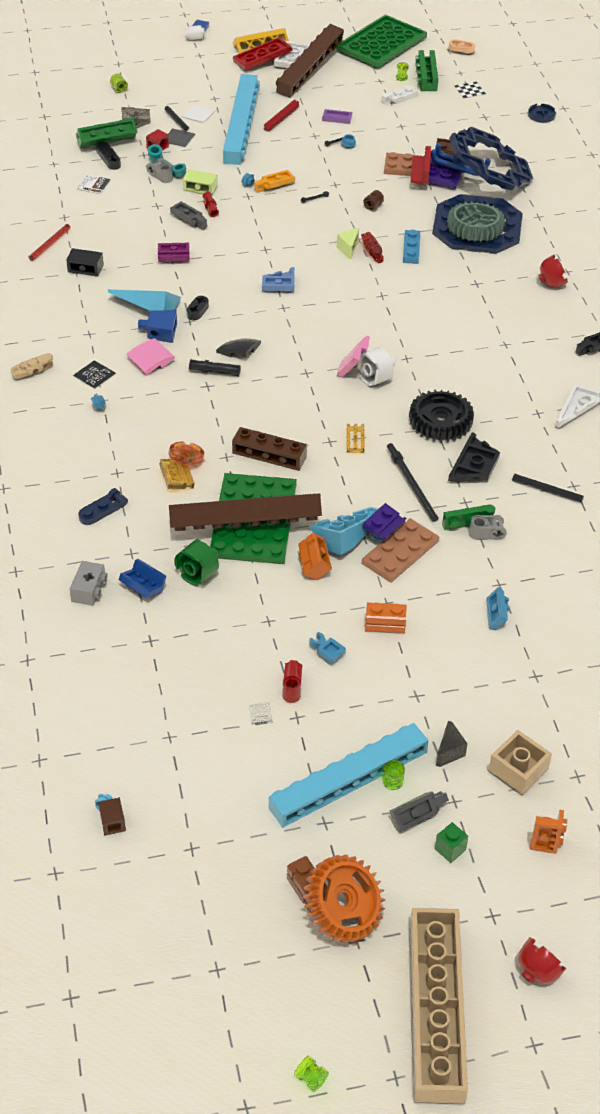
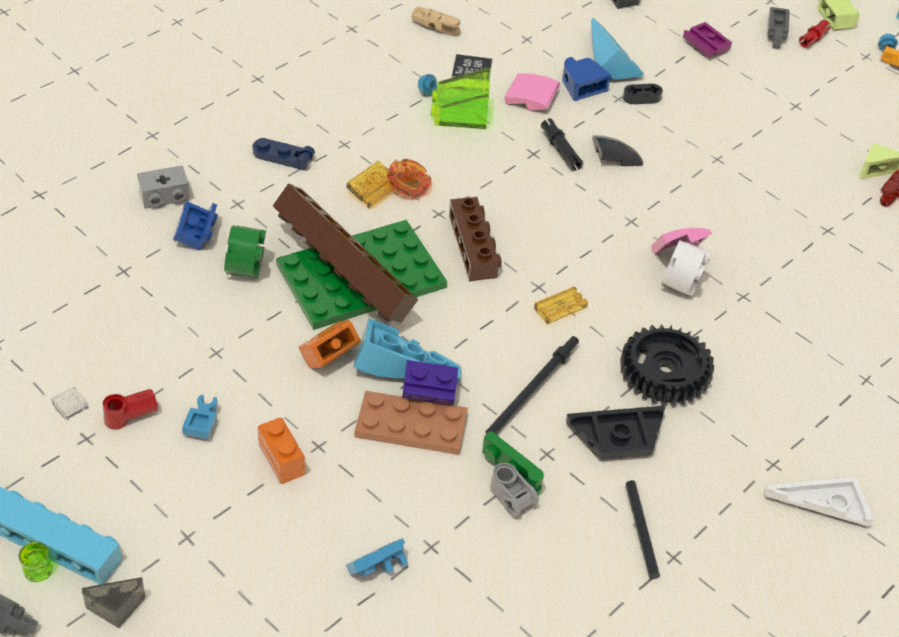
camera: 55 degrees right, 0 degrees up
medium blue wing [262,267,295,292] -> none
none -> clear neon green slope [431,68,490,129]

